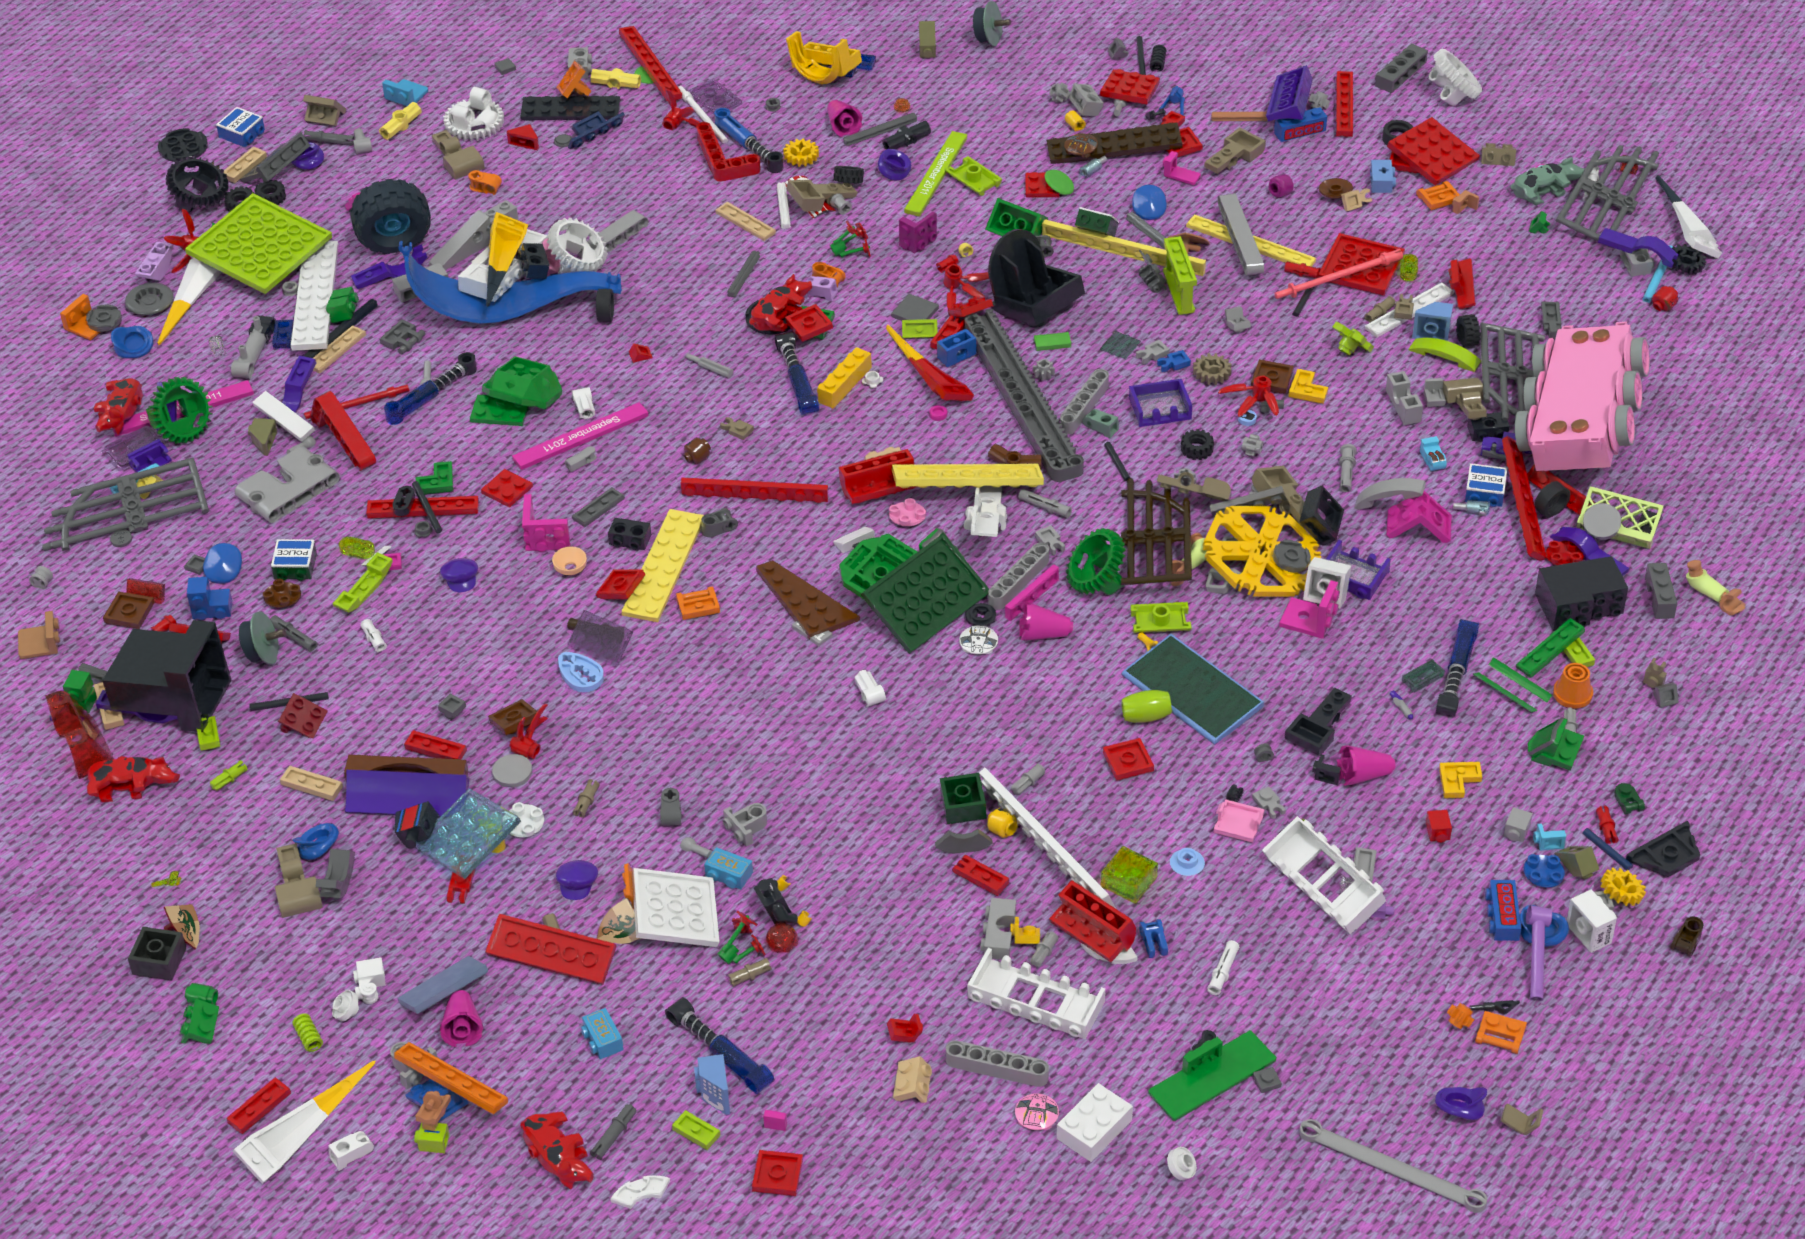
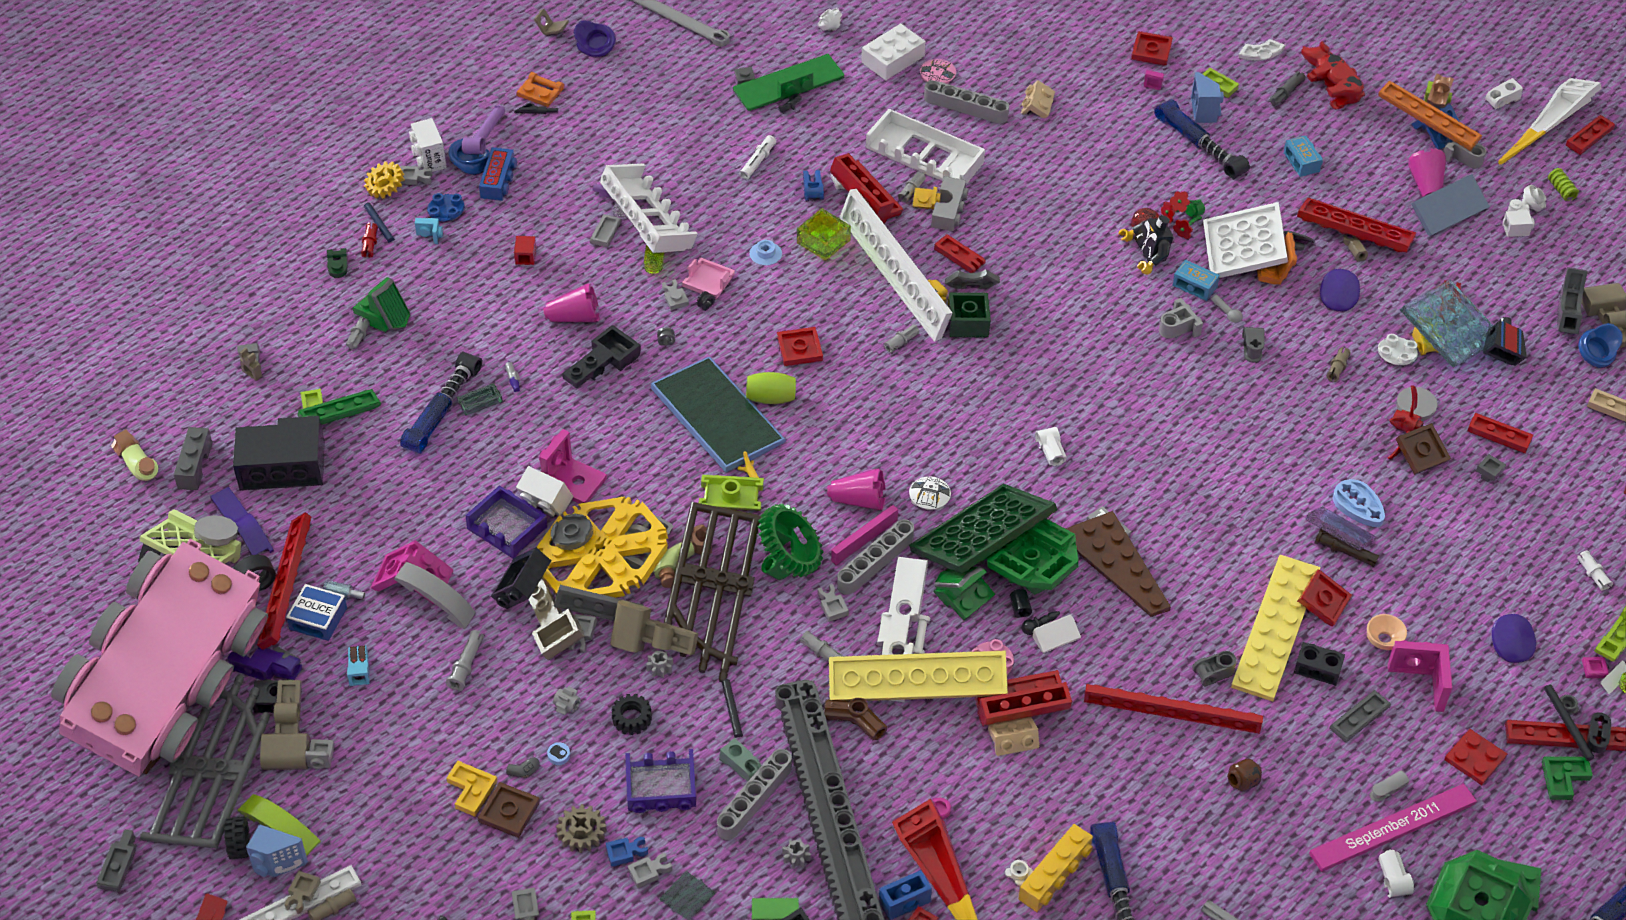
camera: 175 degrees left, 5 degrees up
reddish brown arch [344,754,469,784] -> none
dark purple arch [345,770,469,818] -> none
orange plate [676,586,720,620] -> none
dark tan plate [720,417,754,440] -> none
dark tan pin [728,958,772,987] -> none
red bracket [887,1014,923,1043] -> none
black gear [966,603,996,627] -> none
red plant [1218,376,1279,417] -> none
black bracket [1312,754,1341,786] -> none
lime plant [1332,321,1374,356] -> none
light grey arch [1386,371,1423,425] -> none
yellow plate [1439,762,1483,798] -> none
orange gear [1447,1003,1475,1029] -> none
green sticker [1473,658,1552,712] -> none
light grey brick [1504,807,1533,842] -> none
red dish [1546,540,1584,565] -> none
orange piece [1553,663,1593,708] -> none
olive slope [1554,845,1600,879] -> none
black wing [1626,821,1701,877] -> none
dark brown piece [1671,916,1704,958] -> none

